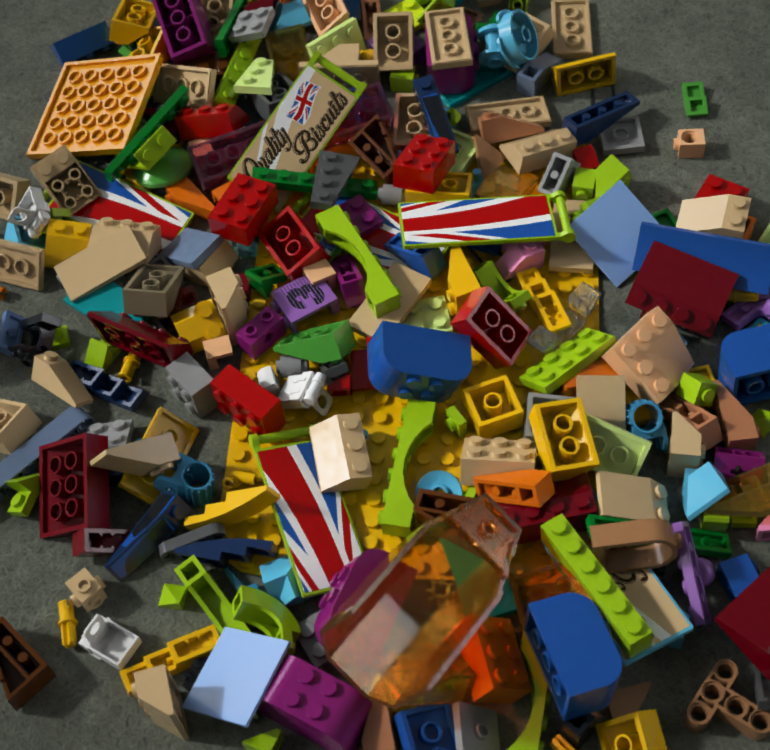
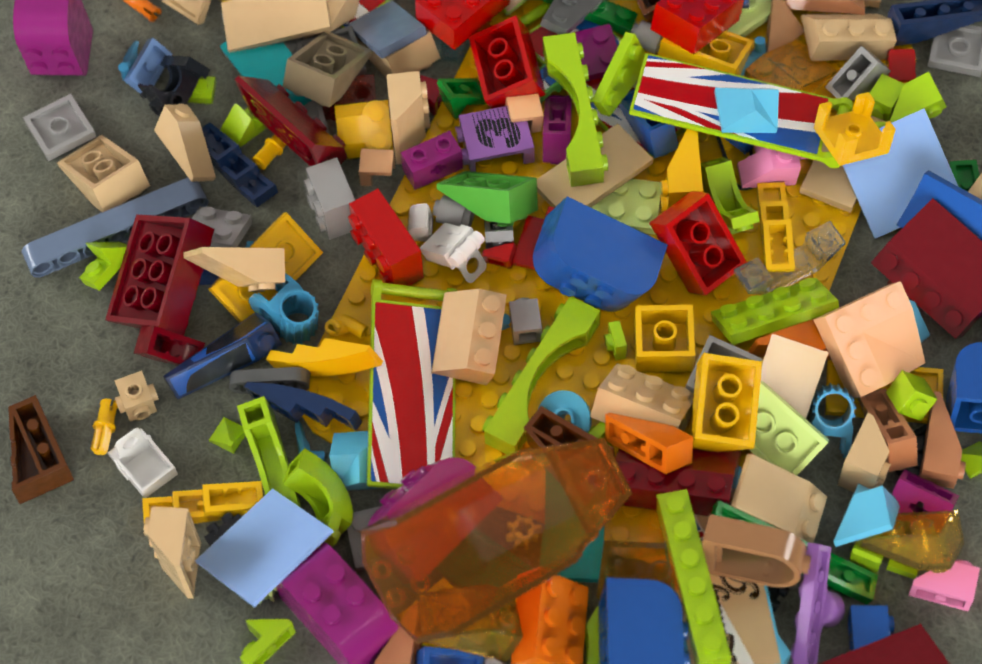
camera: 15 degrees right, 5 degrees up
none -> light grey brick [509,298,542,345]
none -> lime wing [592,32,646,117]
none -> medium azure slope [714,88,779,133]
none -> yellow panel [814,92,896,166]

